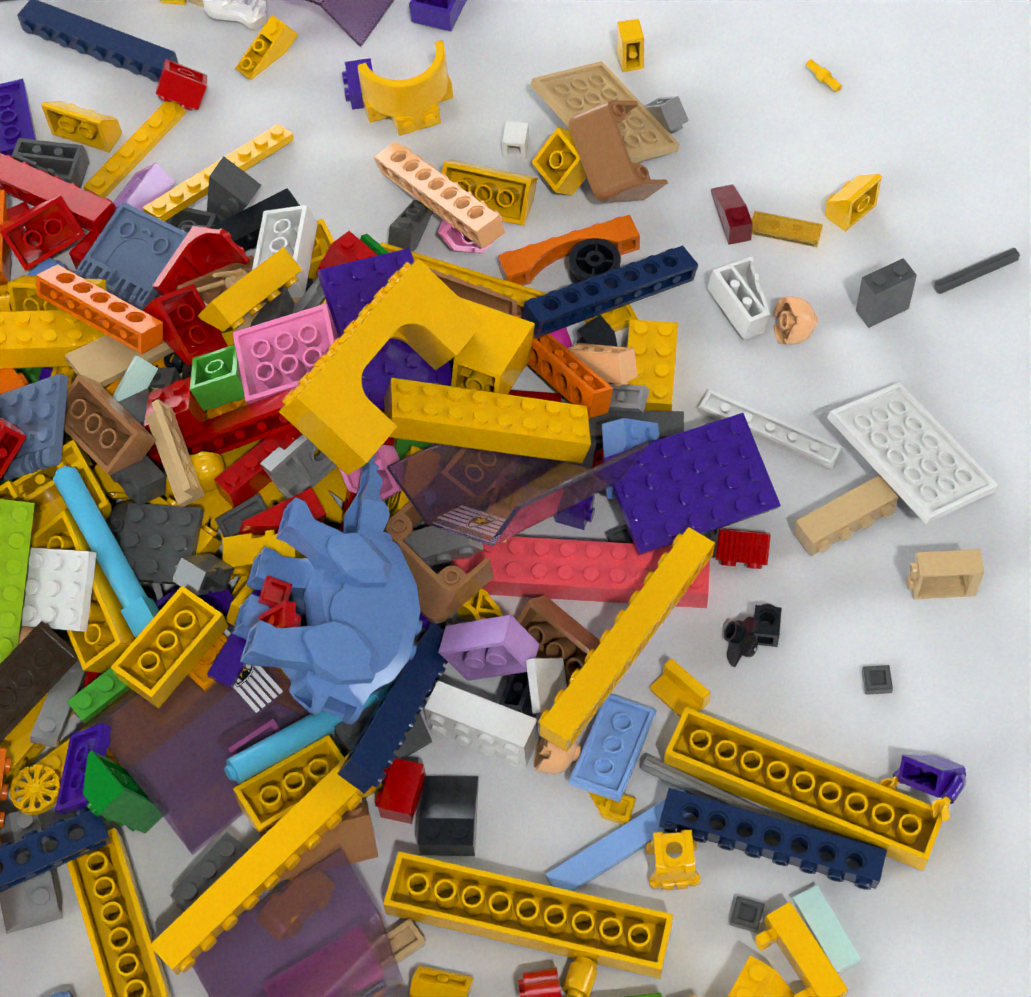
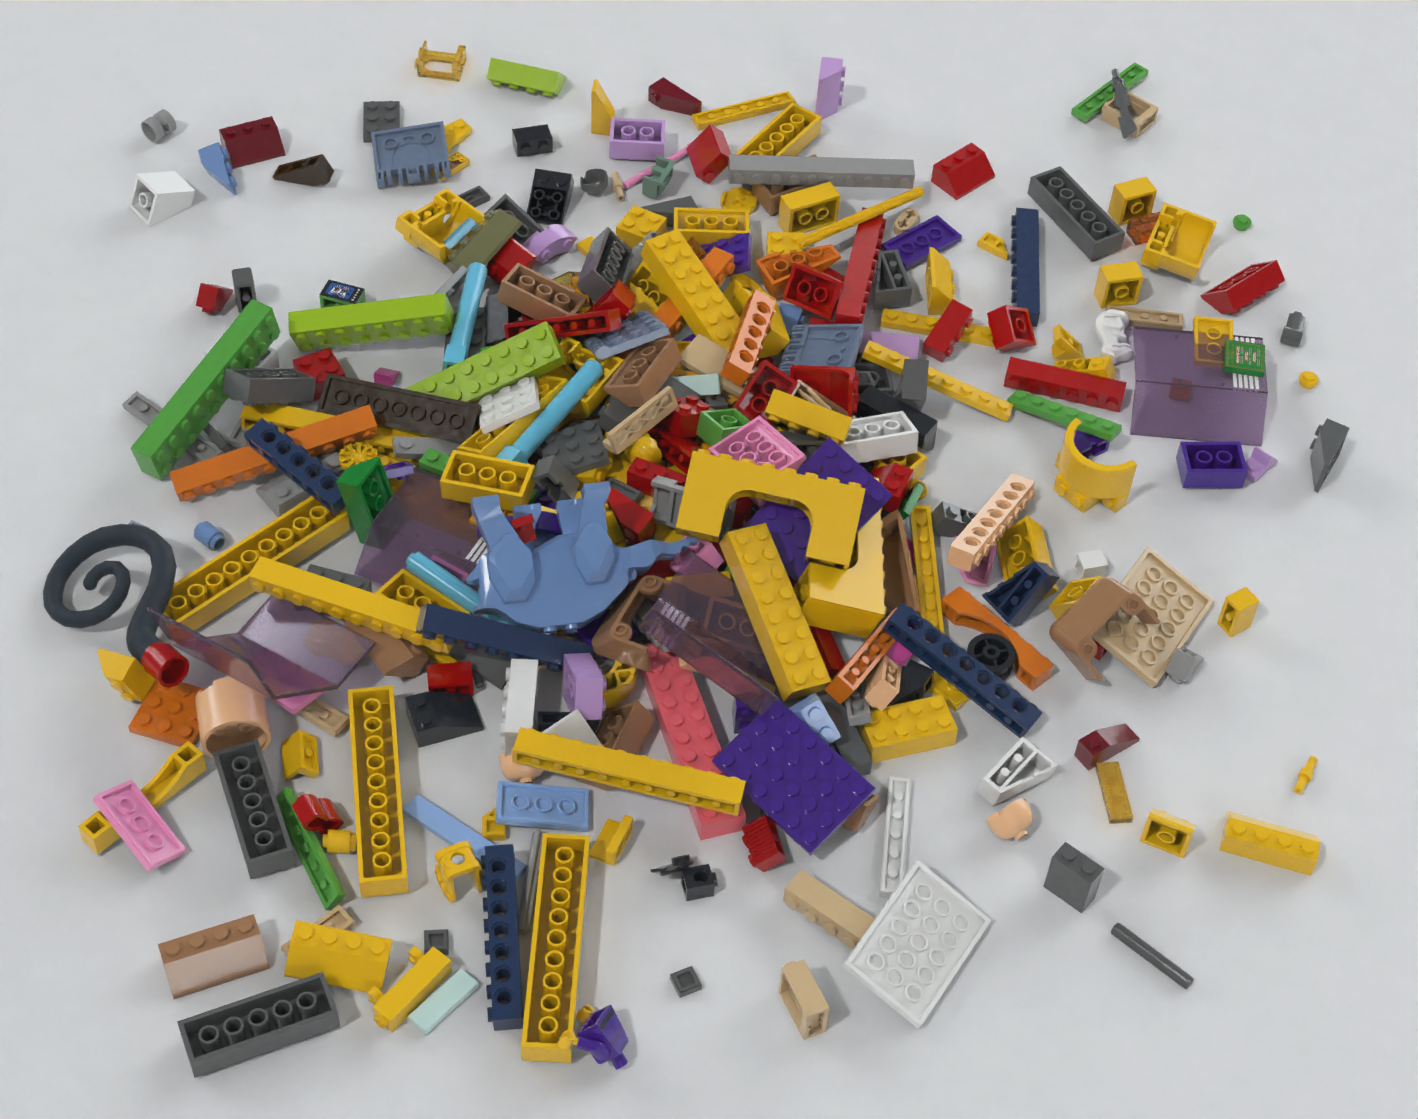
camera: 60 degrees right, 10 degrees down
red tile [258,576,293,608] -> none
none -> red brick [922,299,974,363]
none -> yellow tile [977,232,1009,261]
none -> dark blue wedge [981,561,1060,626]
none -> red brick [1003,357,1127,412]
none -> bright green plate [1007,389,1122,442]
none -> yellow slope [1051,324,1084,360]
none -> yellow slope [1219,812,1321,876]

